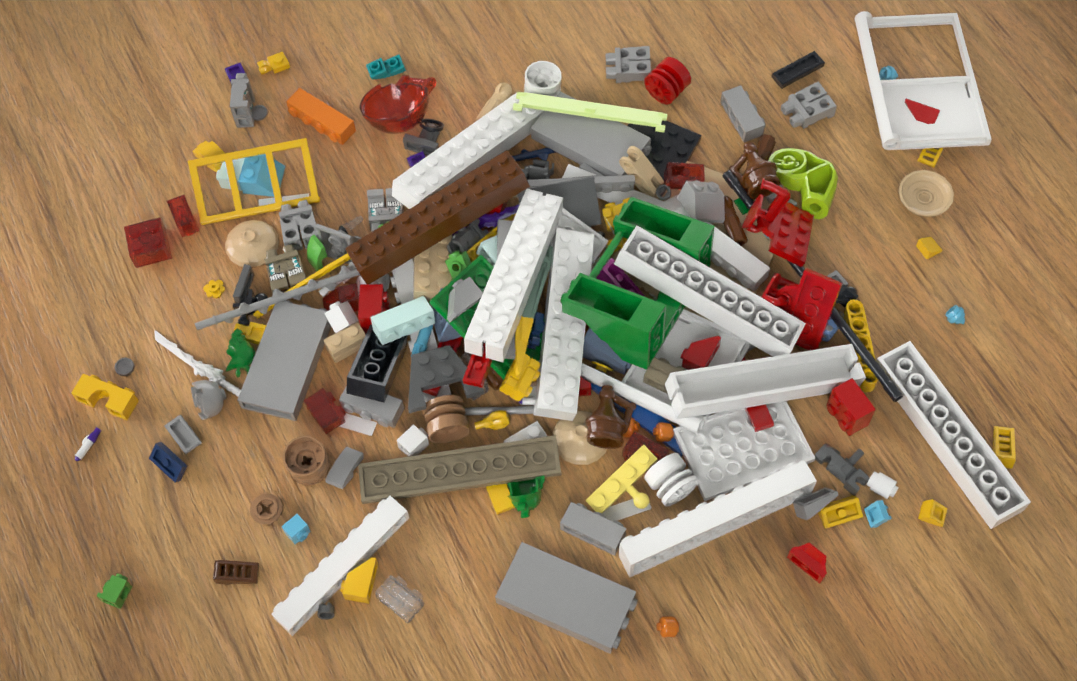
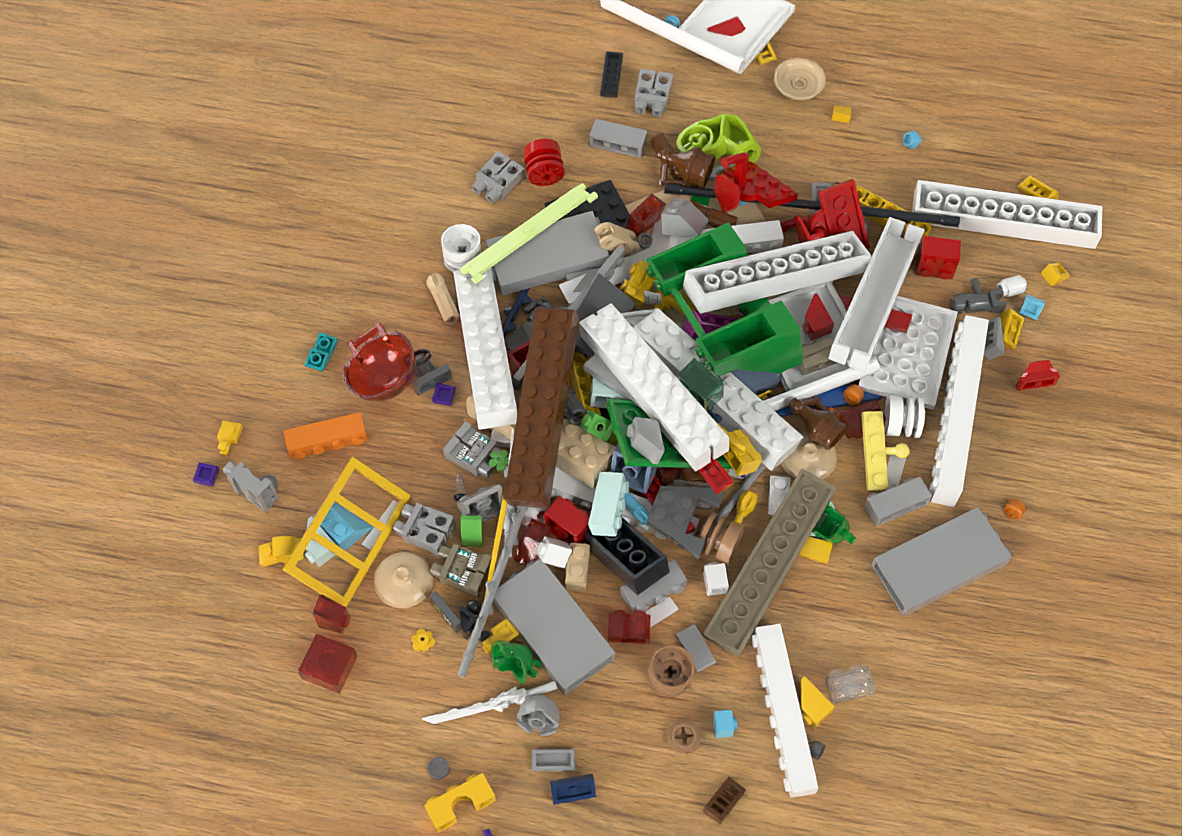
camera: 55 degrees left, 0 degrees up
none -> clear green brick [677,358,724,413]

